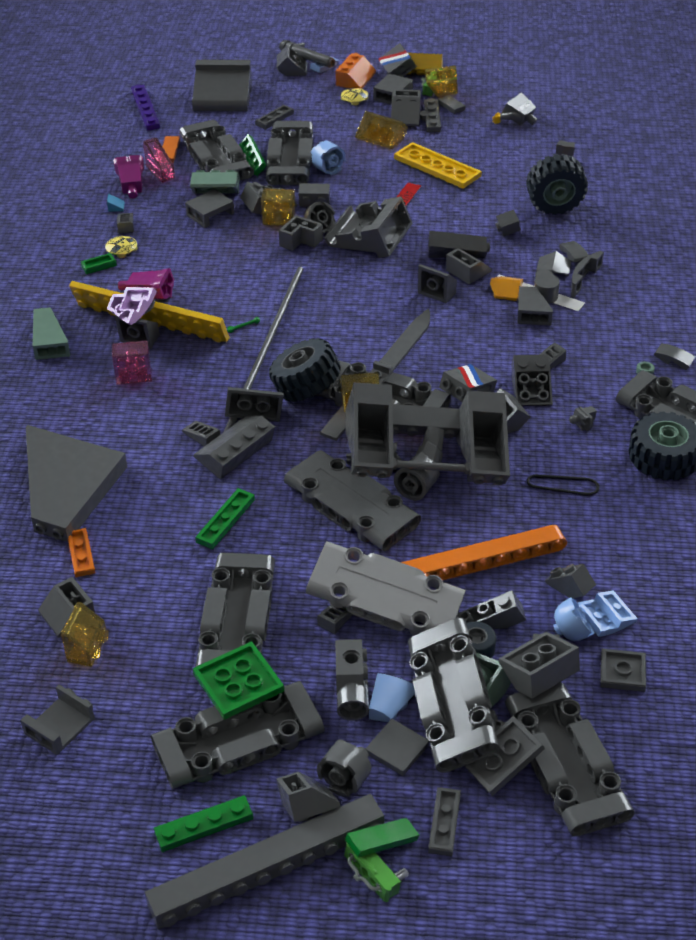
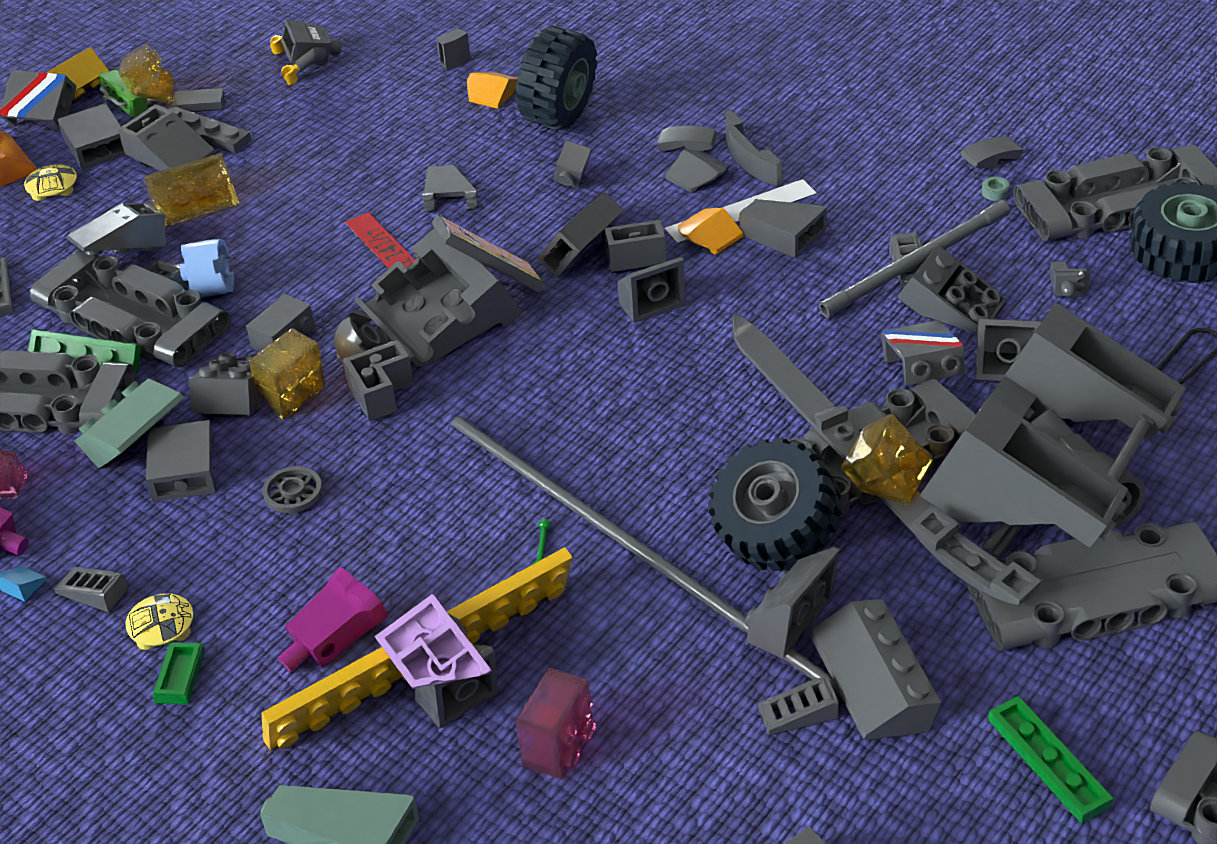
camera: 55 degrees left, 0 degrees up
yellow plate [394,142,482,189] -> none
dark grey piece [534,270,560,304] -> none
none -> dark grey slope [68,202,166,255]
none -> dark grey wheel [262,466,323,515]
none -> flag [422,165,478,211]
none -> dark grey tile [432,214,545,292]
none -> dark grey piece [819,200,1010,318]
none -> dark grey slope [910,505,1041,605]

